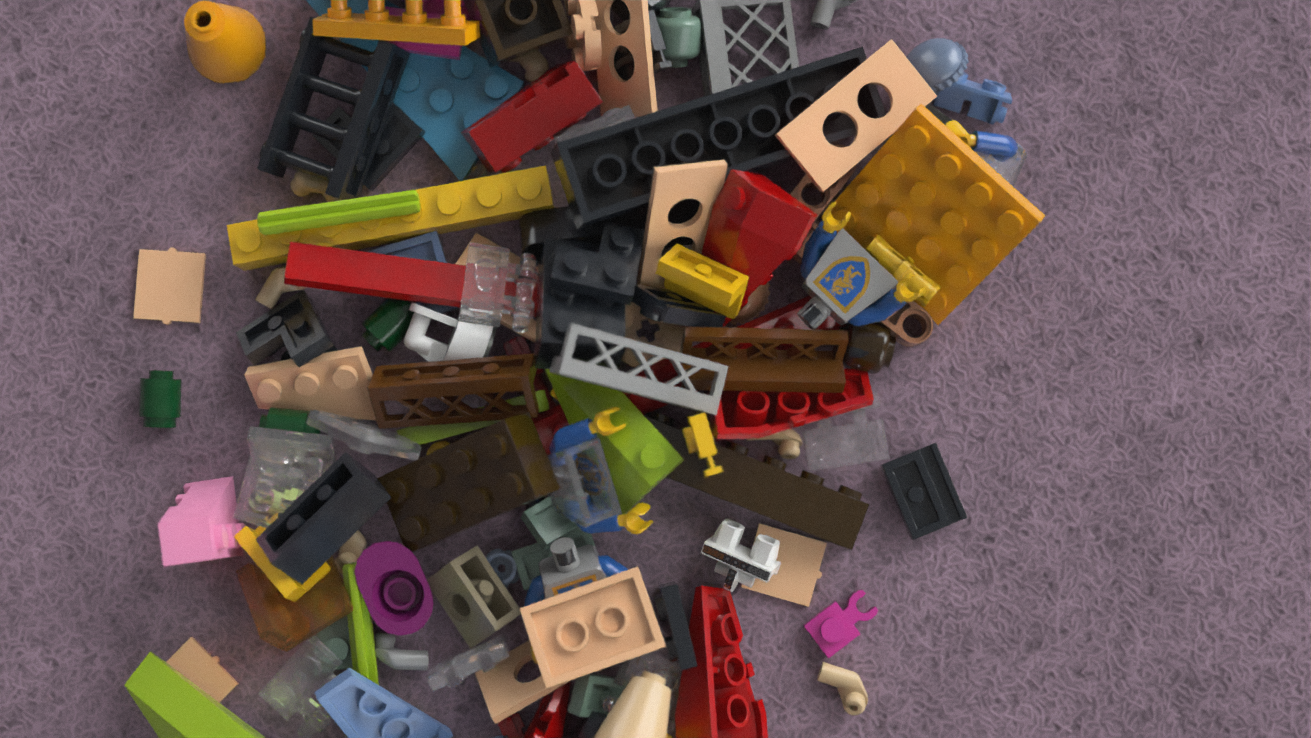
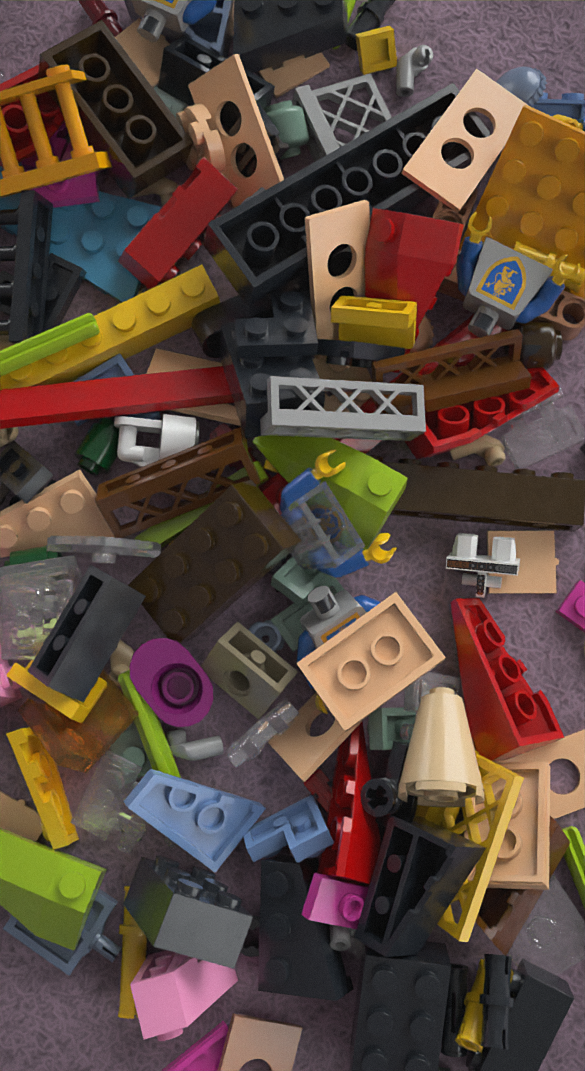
camera: 15 degrees left, 5 degrees down
clear plate [458,242,539,333] -> none
black plate [653,581,697,670] -> none
yellow plate [682,413,723,478] -> none
none -> yellow wing [6,726,79,850]

